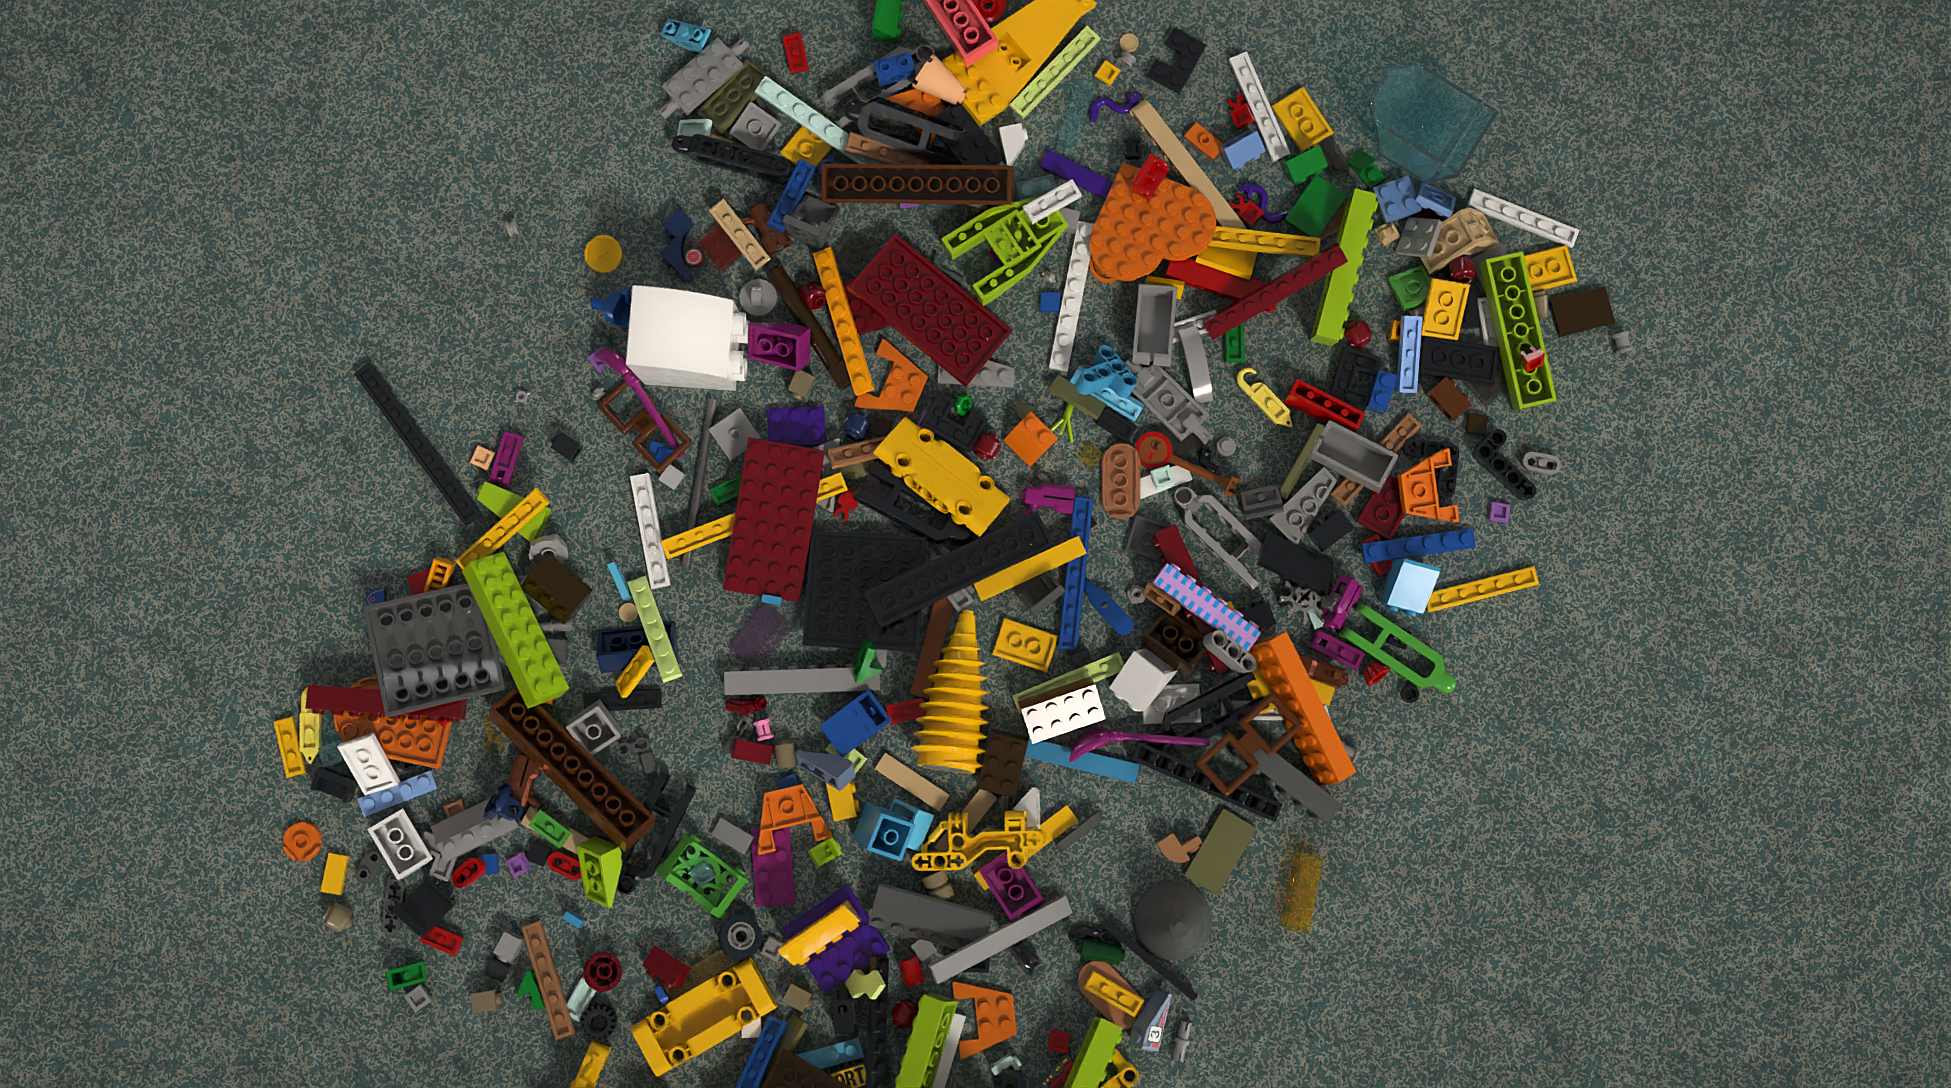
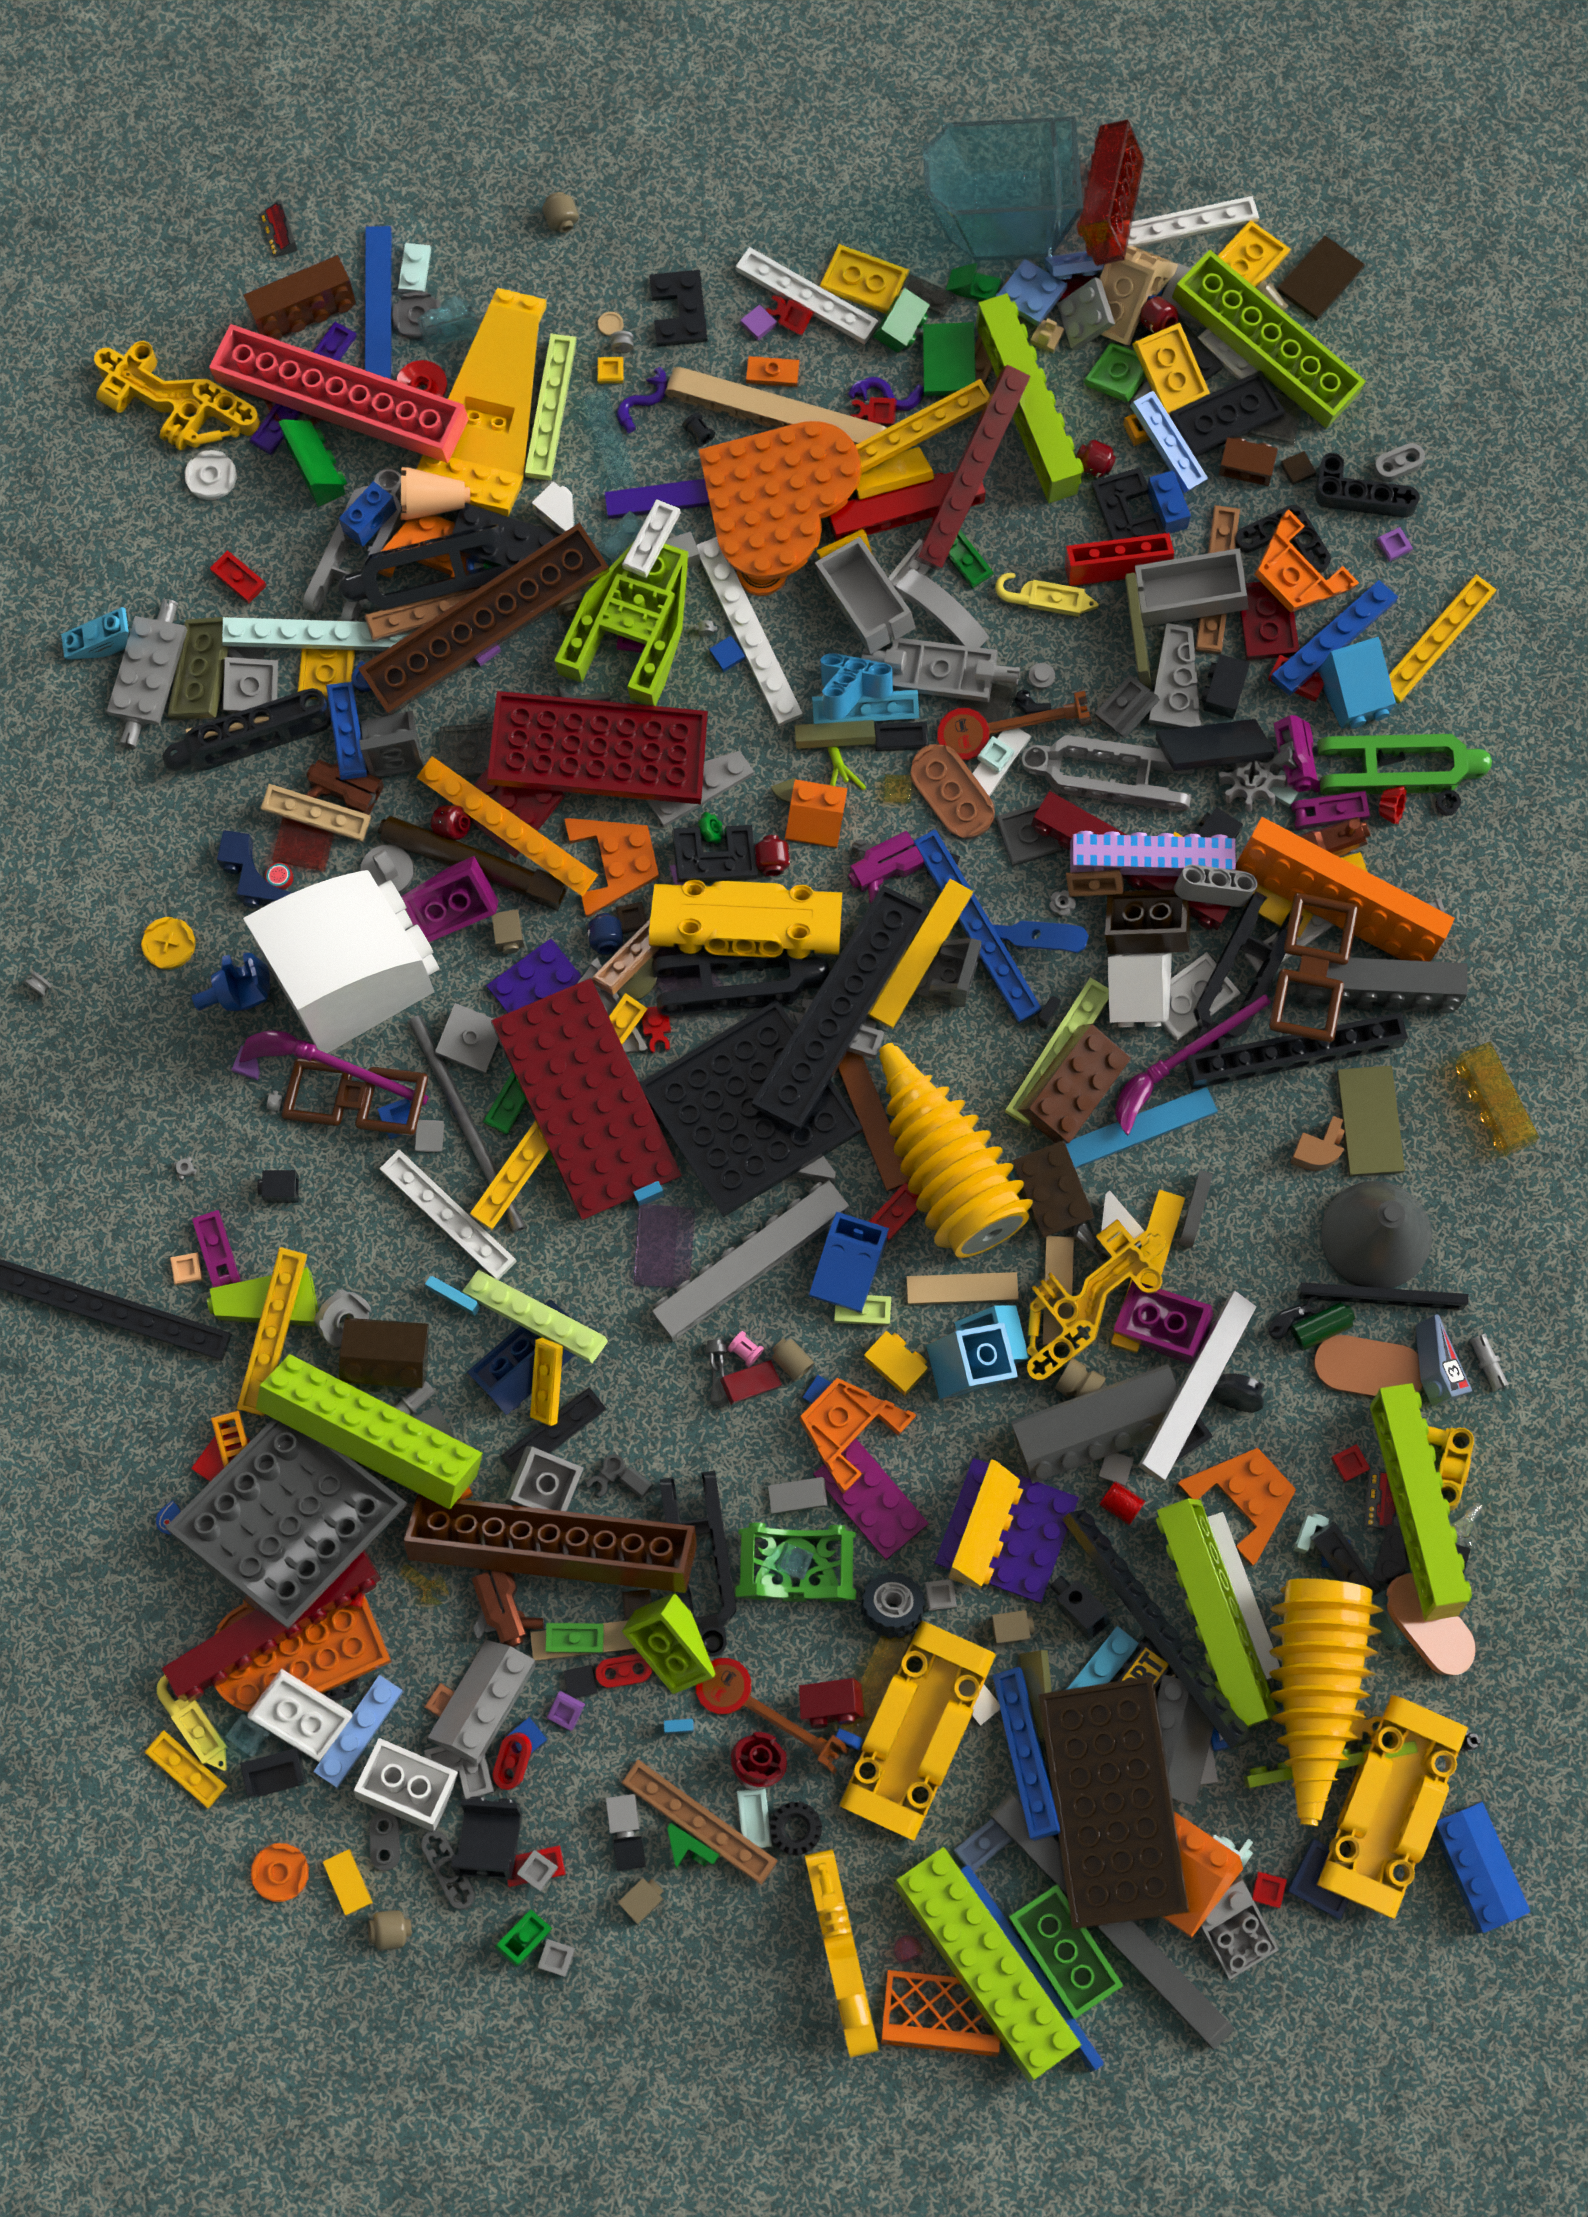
camera: 30 degrees left, 10 degrees down
dark blue tile [484,783,523,821] -> none
tan piece [619,603,638,622] -> none
light aqua tile [677,119,712,140] -> none
dark red plant [725,696,767,715] -> none
sand blue slope [795,751,856,791] -> none
lime bracket [807,837,842,868] -> none
yellowish green tile [845,969,886,999] -> none
green slope [852,640,883,684] -> none
dark red head [890,998,919,1029] -> none
yellow tile [992,618,1059,673] -> none
yellow tile [1083,970,1144,1017] -> none
red hinge [1131,153,1169,201] -> none
medium blue brick [1218,129,1266,170] -> none
red tile [1521,346,1545,372] -> none
light grey bush [1612,331,1634,354] -> none
none -> light grey plate [517,1850,559,1891]
none -> dark orange piece [696,1658,849,1775]
none -> medium lavender tile [741,304,777,341]
none -> clear red brick [1077,119,1145,266]

